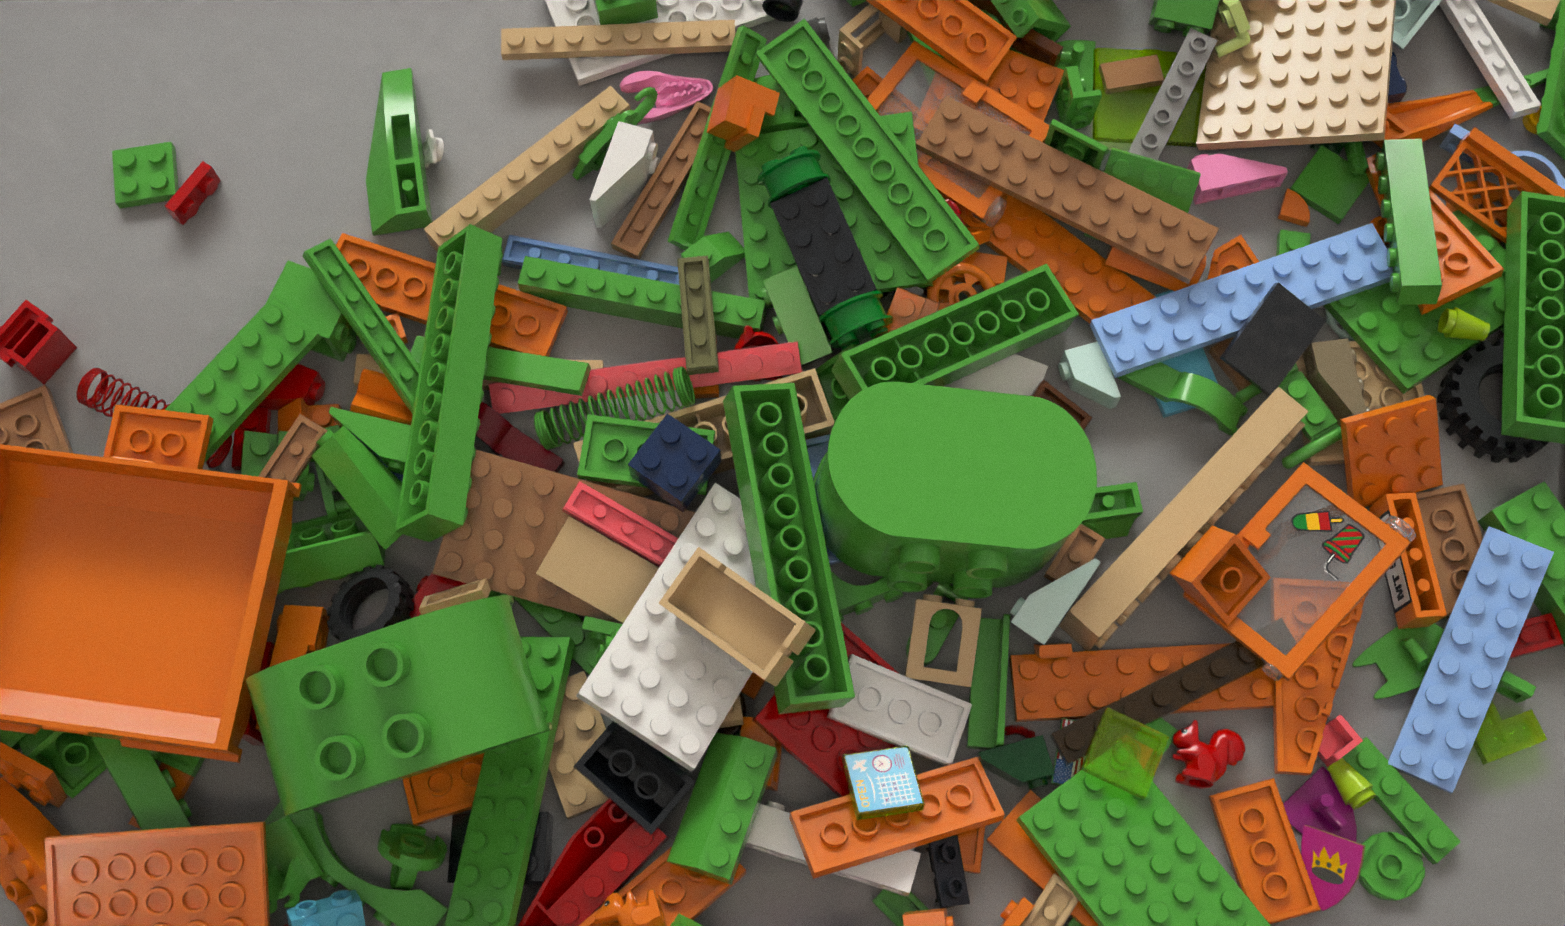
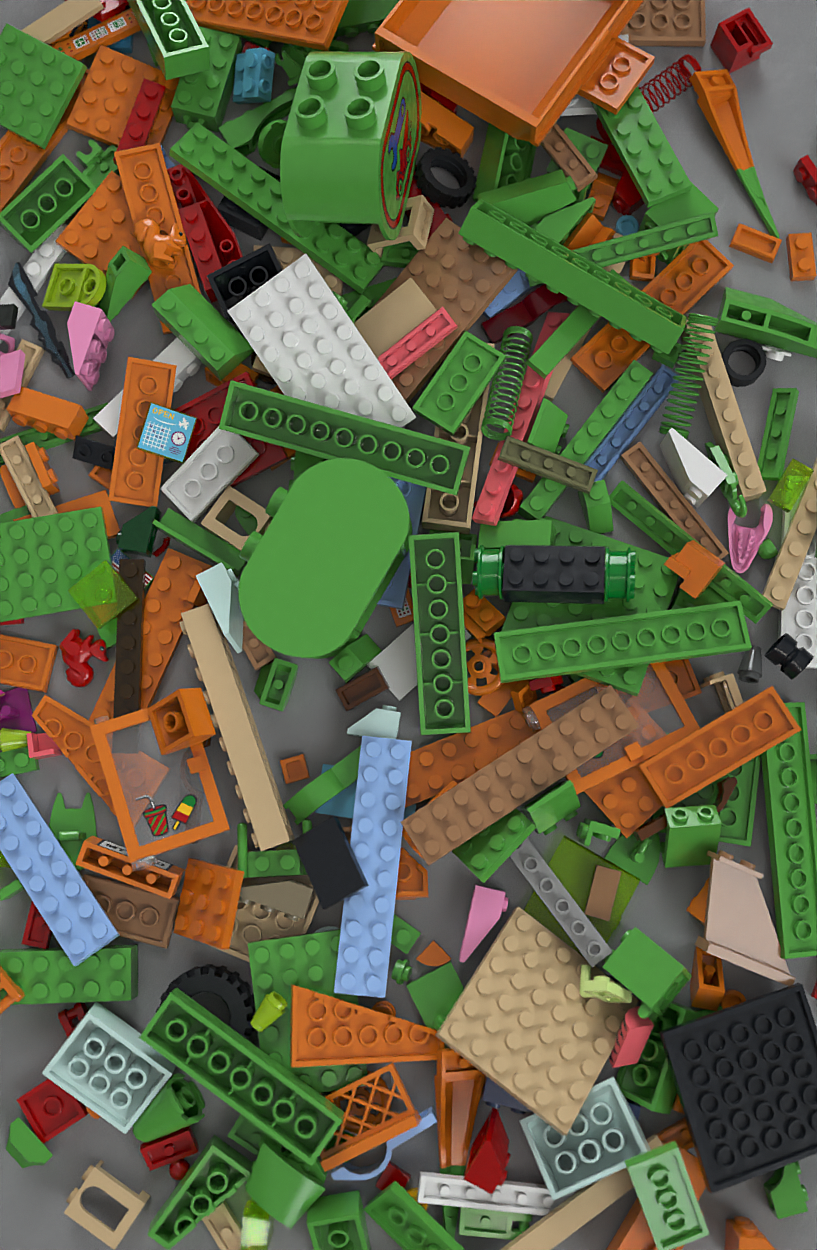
camera: 120 degrees right, 10 degrees up
dark blue brick [628,413,722,512] -> none
tan piece [659,547,816,687] -> none
bright green brick [1375,139,1442,305] -> none
none -> orange tile [280,754,310,784]
none -> red tile [375,1161,411,1191]
none -> bright green plate [392,959,412,985]
none -> bright green plate [458,1207,533,1240]
none -> red slope [464,1107,511,1194]
none -> bright green slope [527,398,570,455]
none -> medium azure tile [615,215,639,236]
none -> bright green piece [658,313,719,439]
none -> orange plate [689,69,780,239]
none -> black tyre [721,339,766,387]
none -> orange tile [729,223,782,264]
none -> bright green plate [758,388,799,481]
none -> bright green hinge [758,538,778,559]
none -> clear neon green plate [767,459,814,513]
none -> orange plate [786,233,816,281]

